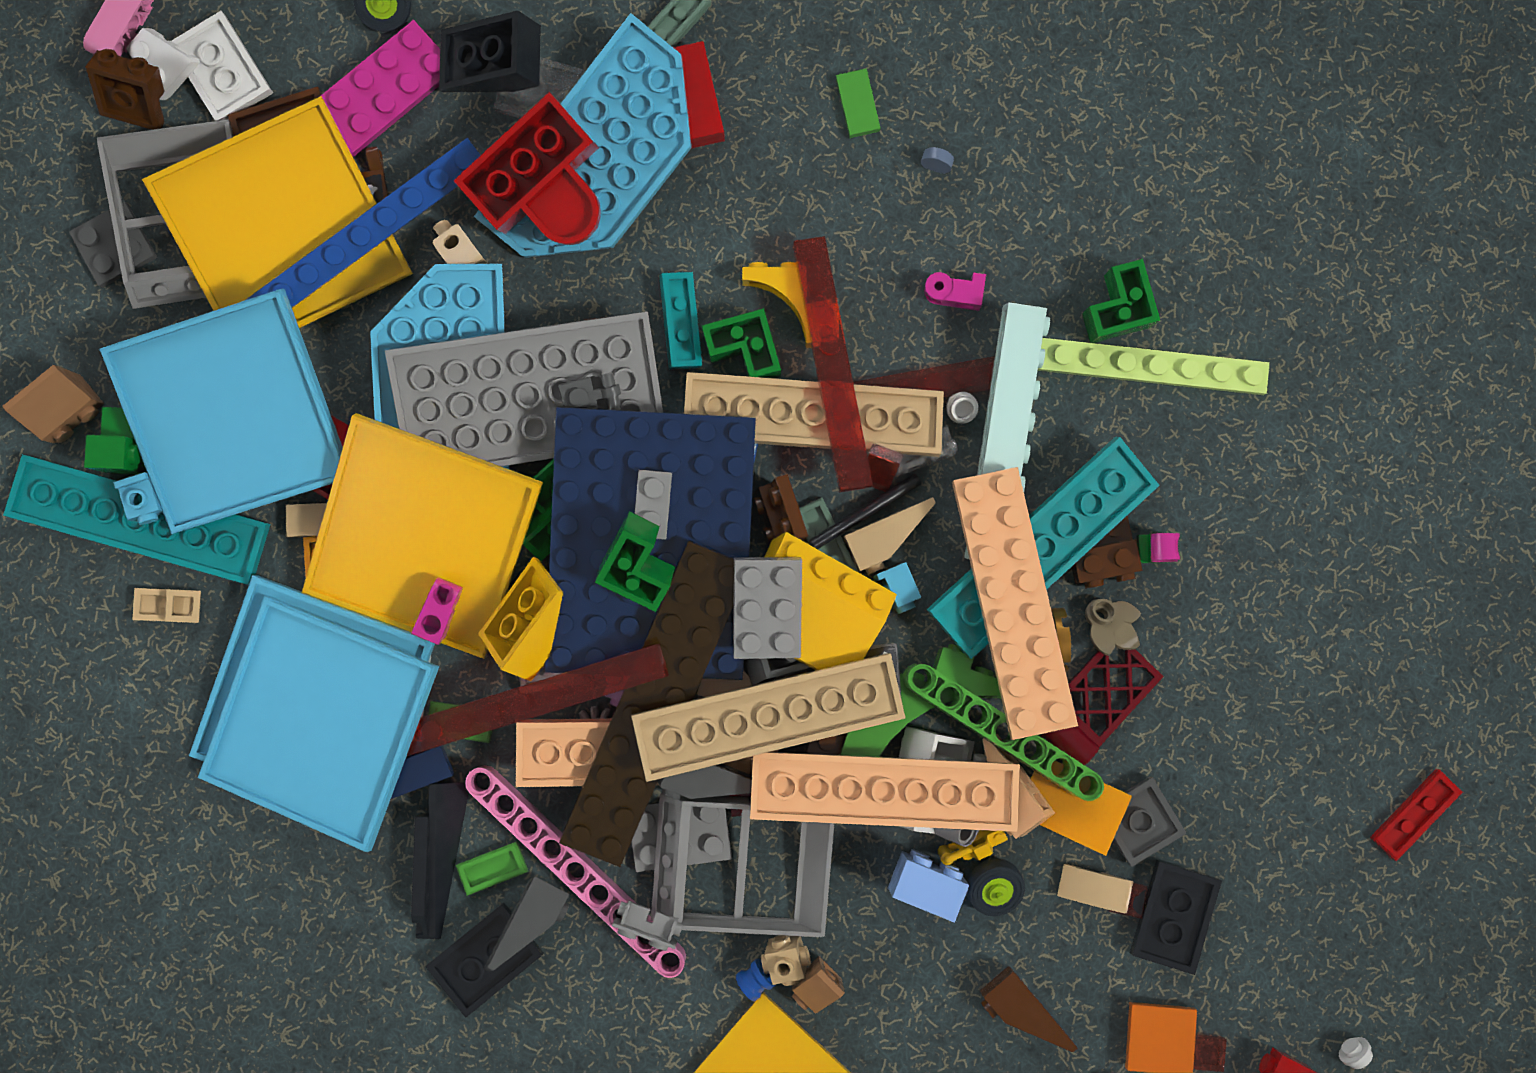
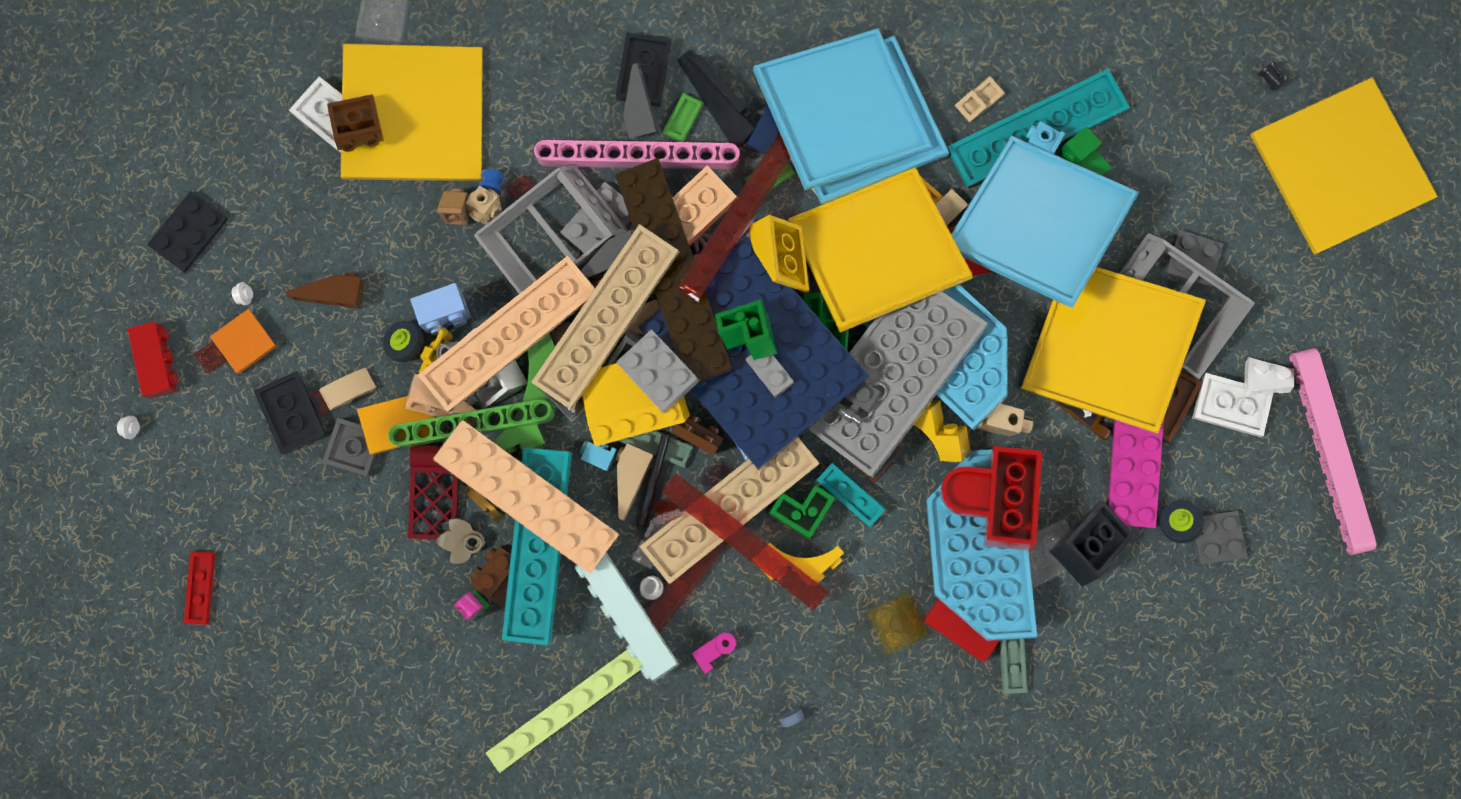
camera: 135 degrees right, 5 degrees down
medium nougat slope [2,365,104,444] -> none
reddish brown plate [85,49,165,130] -> none
blue plate [244,138,481,308] -> none
dark pink leg [411,577,463,645] -> none
light grey hinge [612,900,683,951] -> none
bright green tile [836,68,881,138] -> none
green brick [1082,259,1160,343] -> none
none -> clear red tile [506,175,534,201]
none -> clear yellow slope [865,591,929,656]
none -> yellow arch [914,400,971,462]

